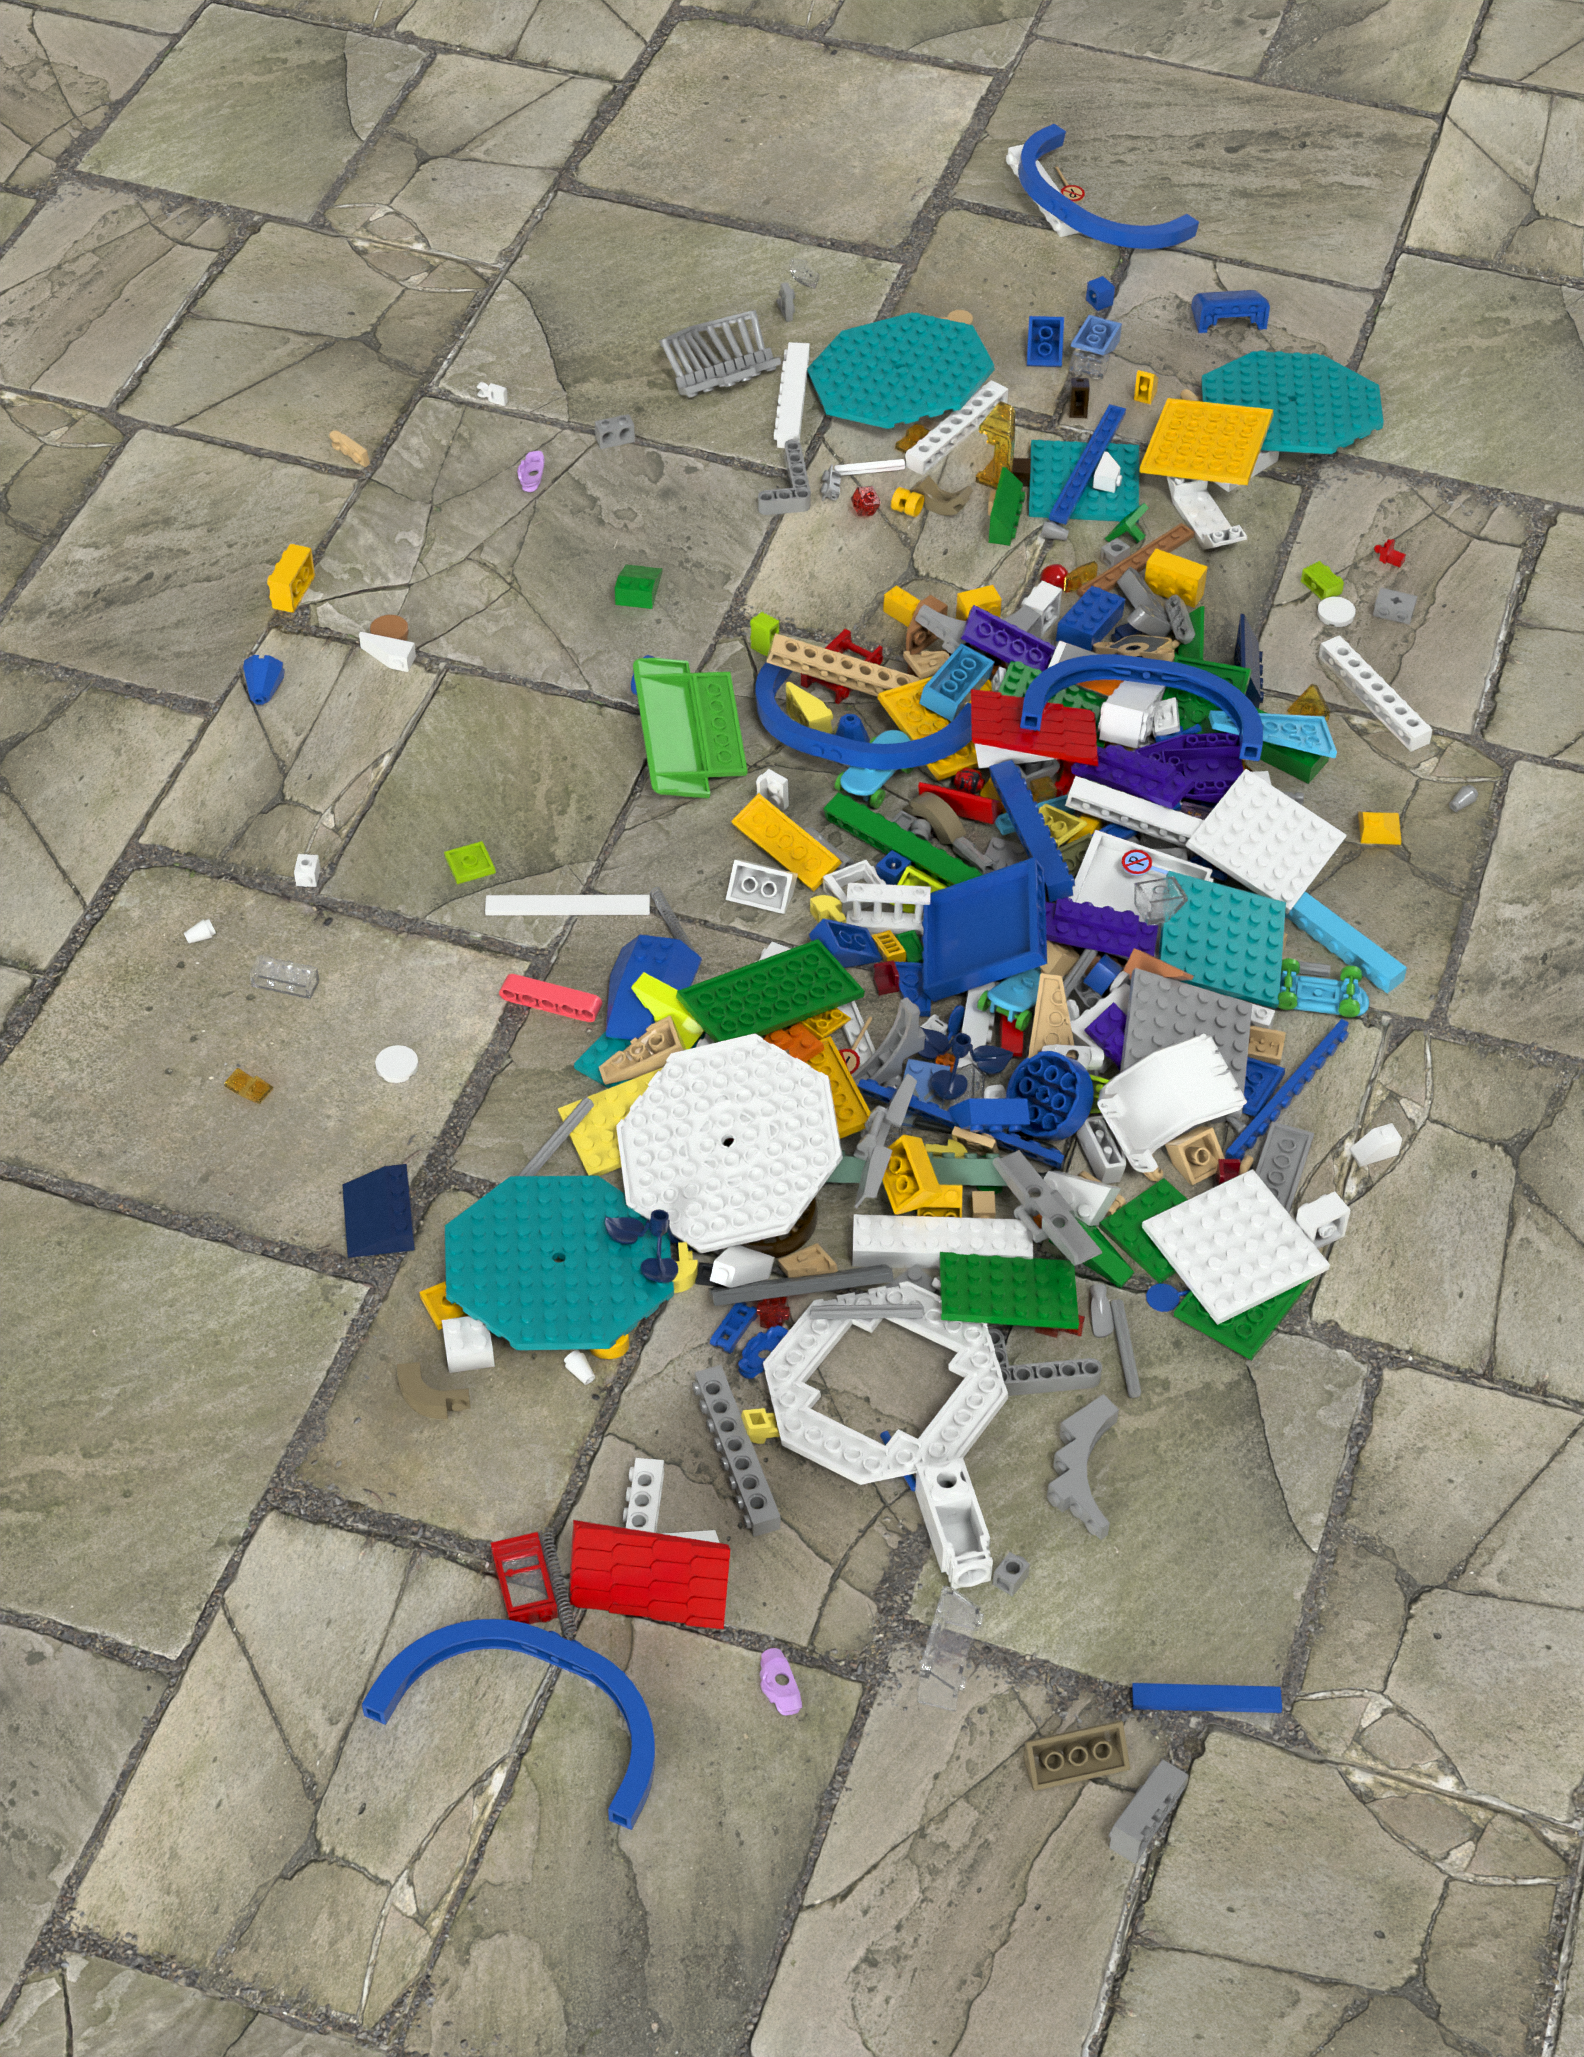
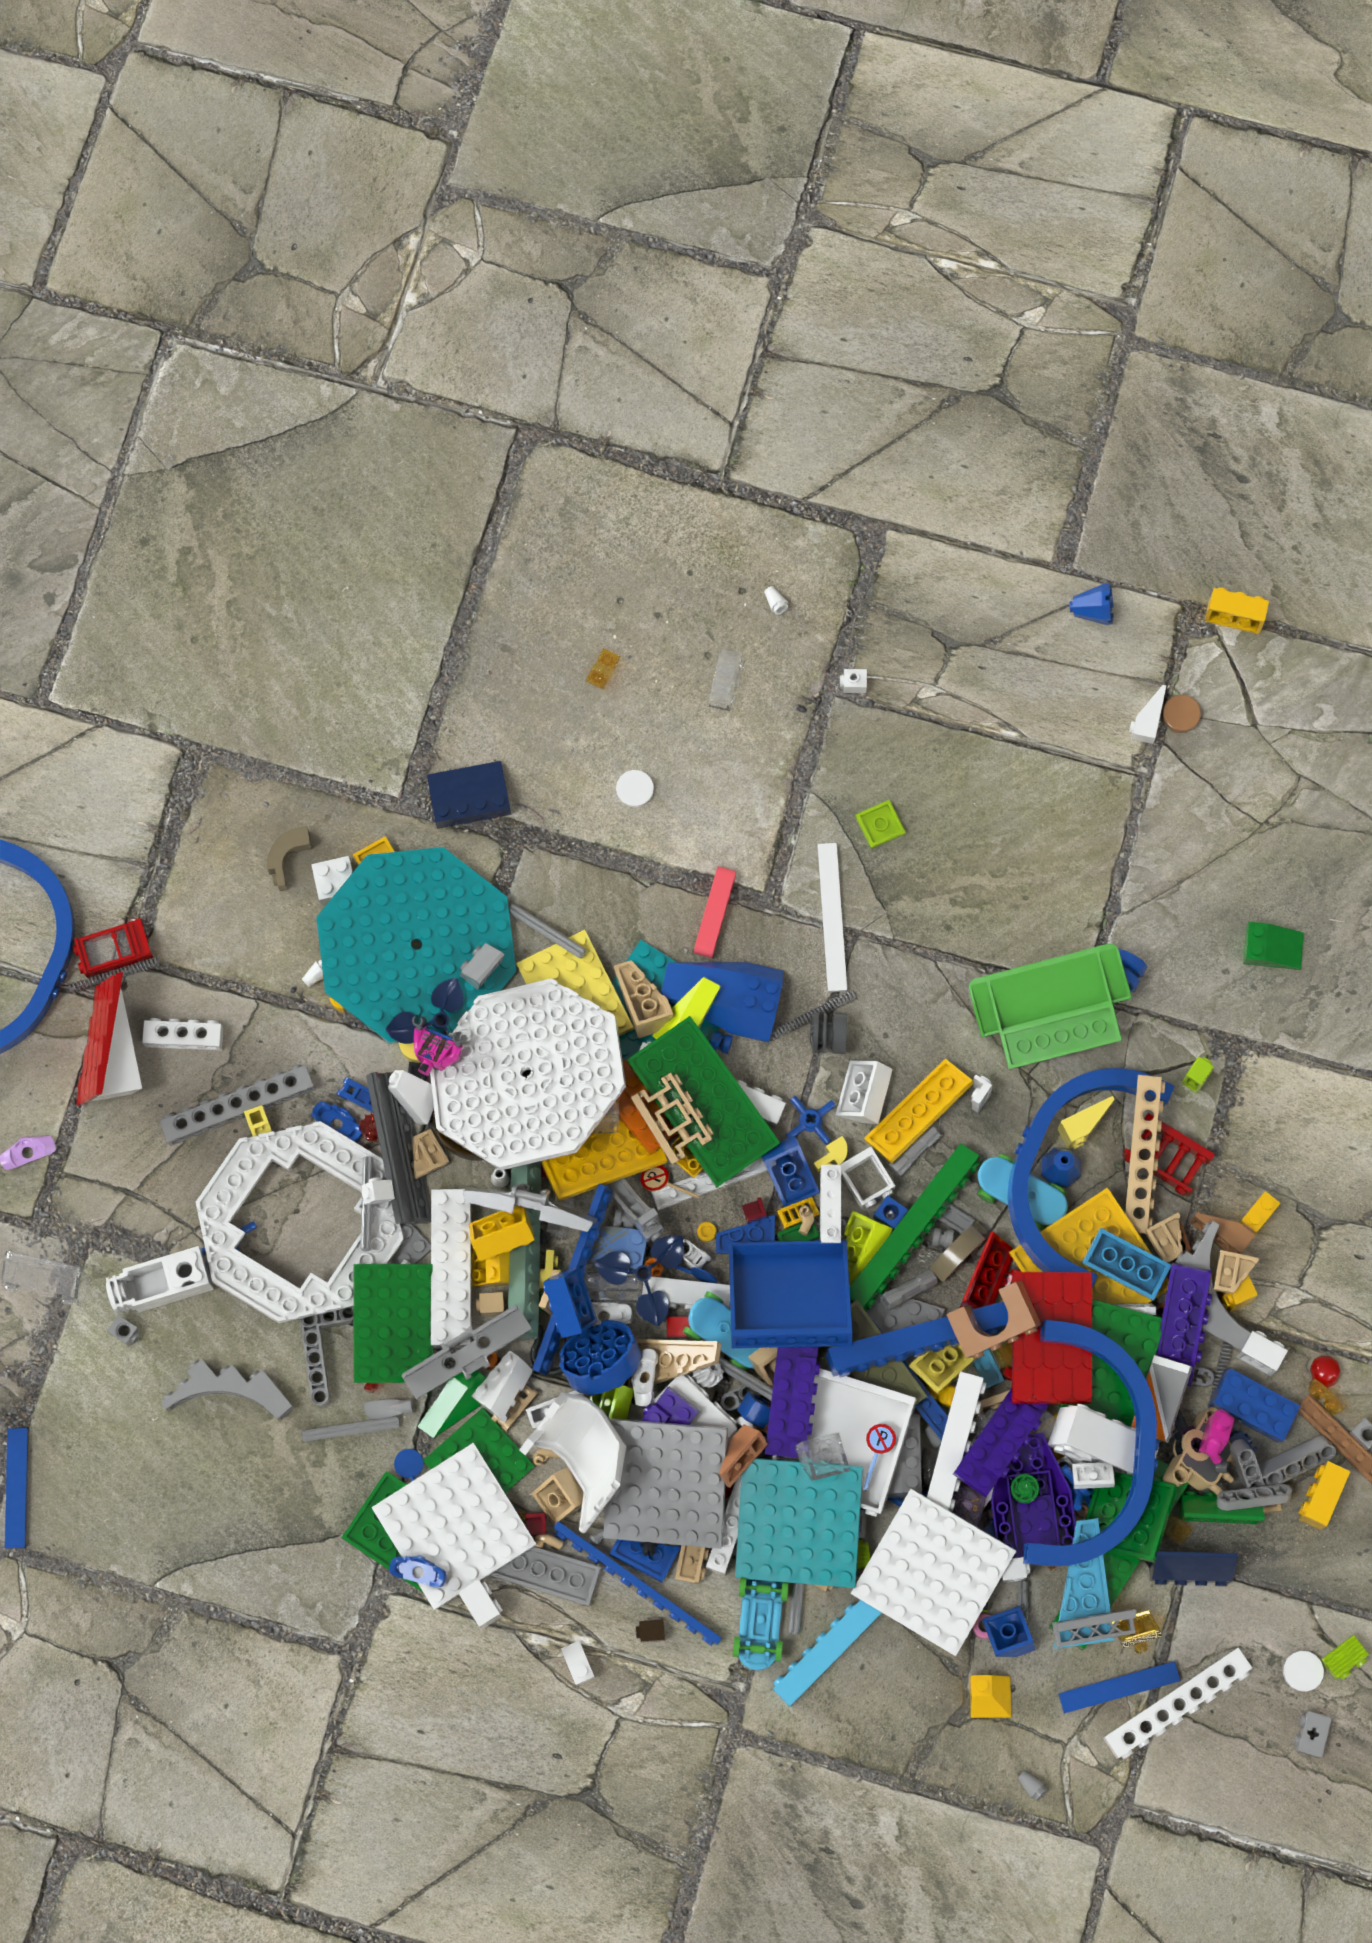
camera: 90 degrees right, 25 degrees up
none -> white brick [362,1177,395,1205]
none -> piece [389,1555,447,1587]
none -> torso [412,1015,468,1076]
none -> light grey slope [460,943,504,990]
none -> white cone [491,1168,510,1188]
none -> tan fence [631,1073,714,1164]
none -> dark brown brick [636,1619,665,1643]
none -> black piece [640,1542,658,1556]
none -> blue bar [786,1095,836,1145]
none -> tan arm [798,1205,814,1236]
none -> dark grey wheel [810,1012,847,1054]
none -> medium nougat arch [946,1281,1041,1360]
none -> blue slope [982,1606,1035,1657]
none -> green wheel [1011,1474,1039,1504]
none -> light grey fence [1052,1609,1137,1647]
none -> blue tile [1058,1661,1180,1714]
none -> dark pink torso [1199,1409,1242,1473]
none -> tan wing [1213,1250,1259,1294]

